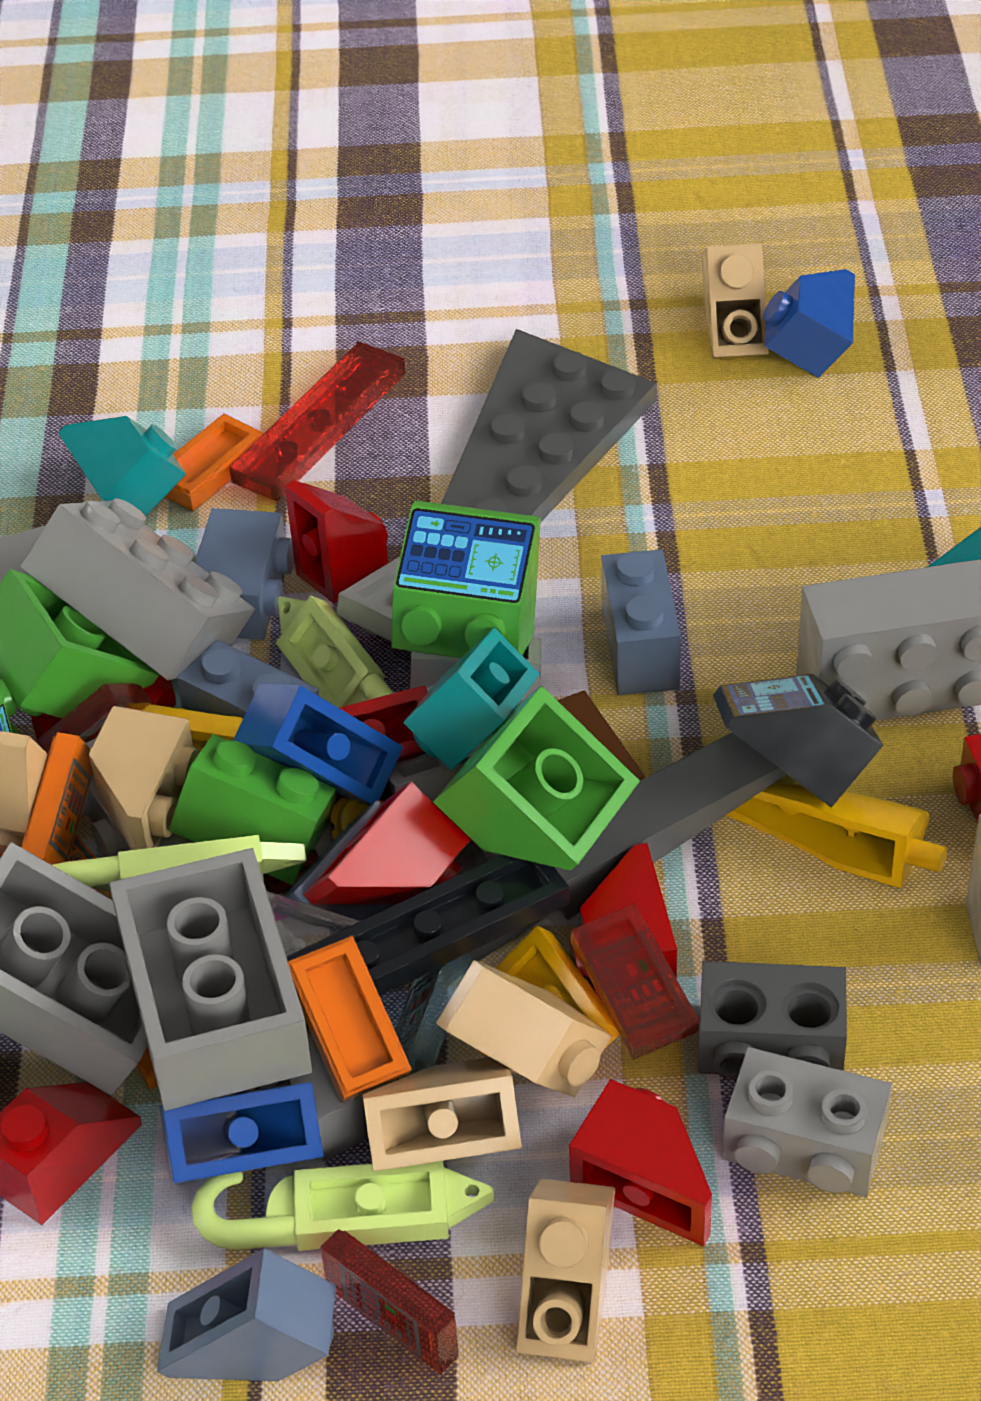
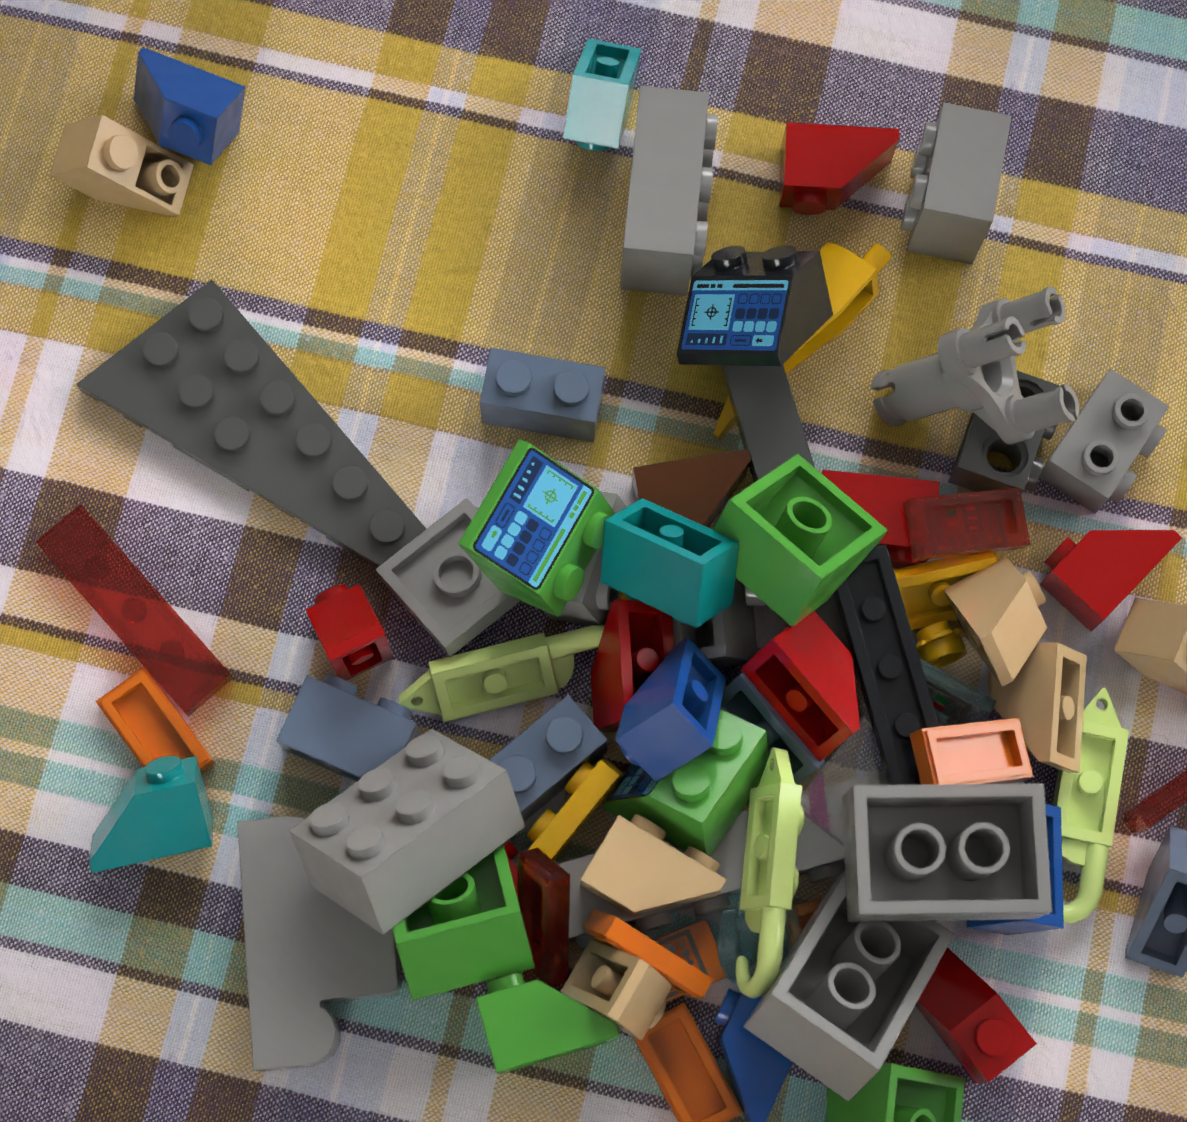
camera: 80 degrees left, 30 degrees up
none -> light grey wheel [871,286,1080,445]

